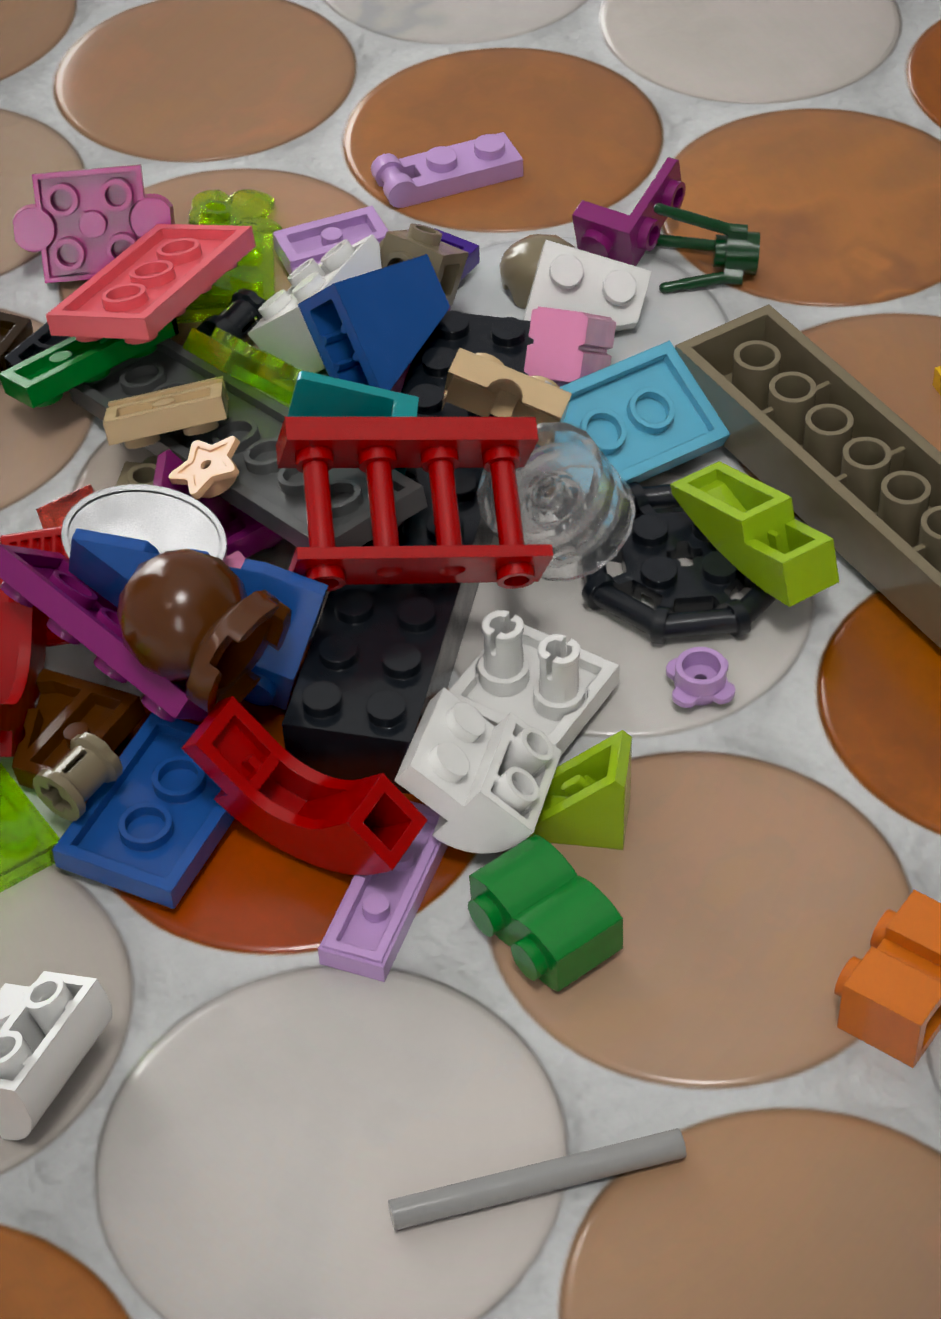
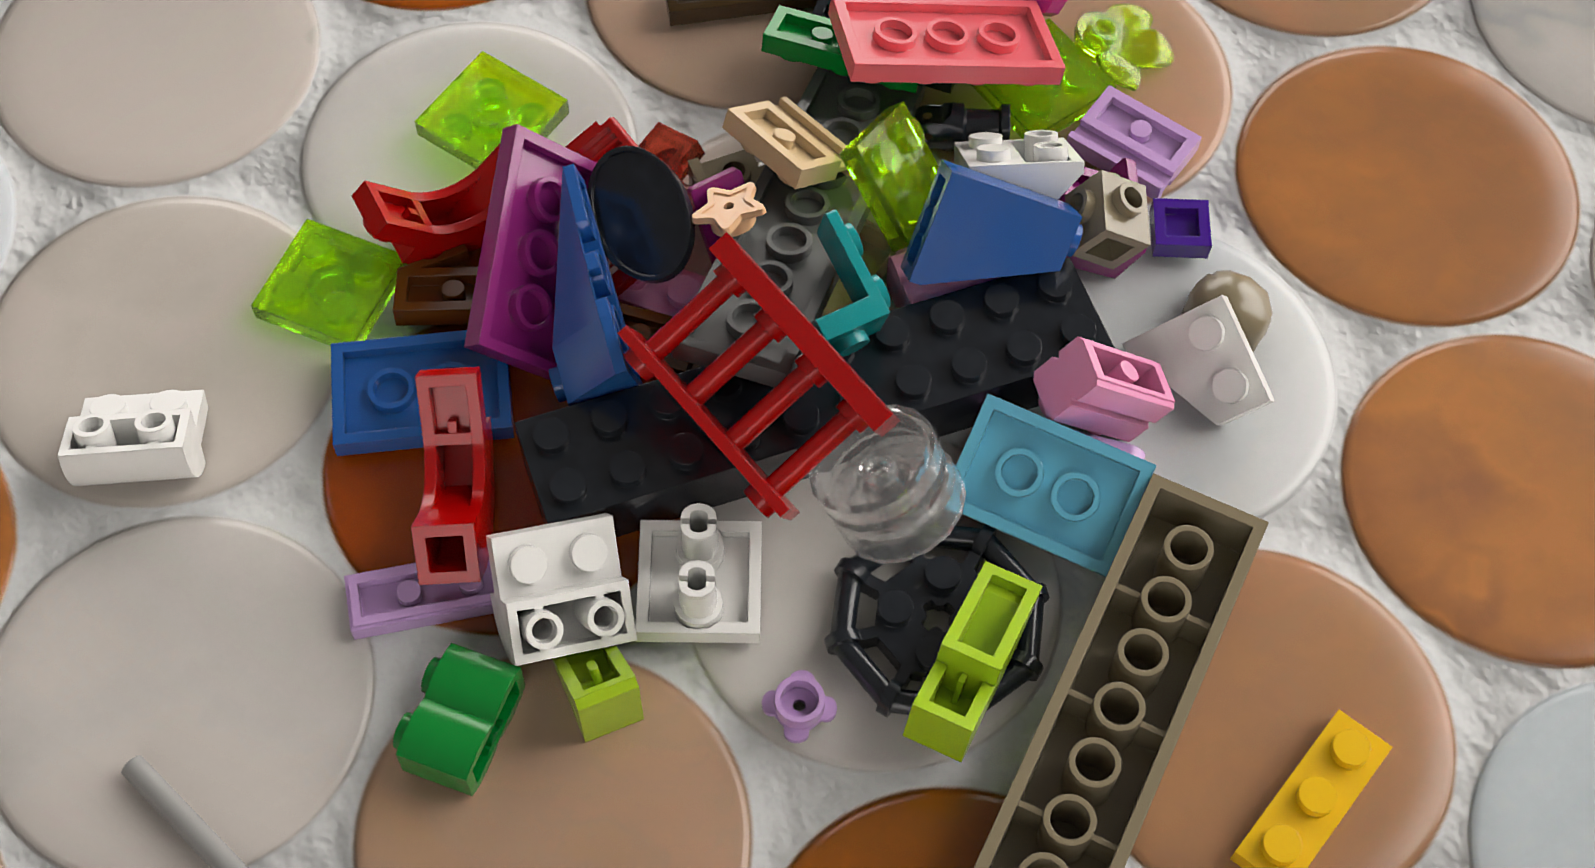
camera: 55 degrees right, 15 degrees up
dark tan bush [33,732,123,821] -> none
reddish brown tile [117,548,292,714] -> none
lavender plate [371,132,524,208] -> none
tan piece [442,347,572,452] -> none
magenta bracket [572,157,686,266] -> none
dark green plant [653,203,760,293] -> none

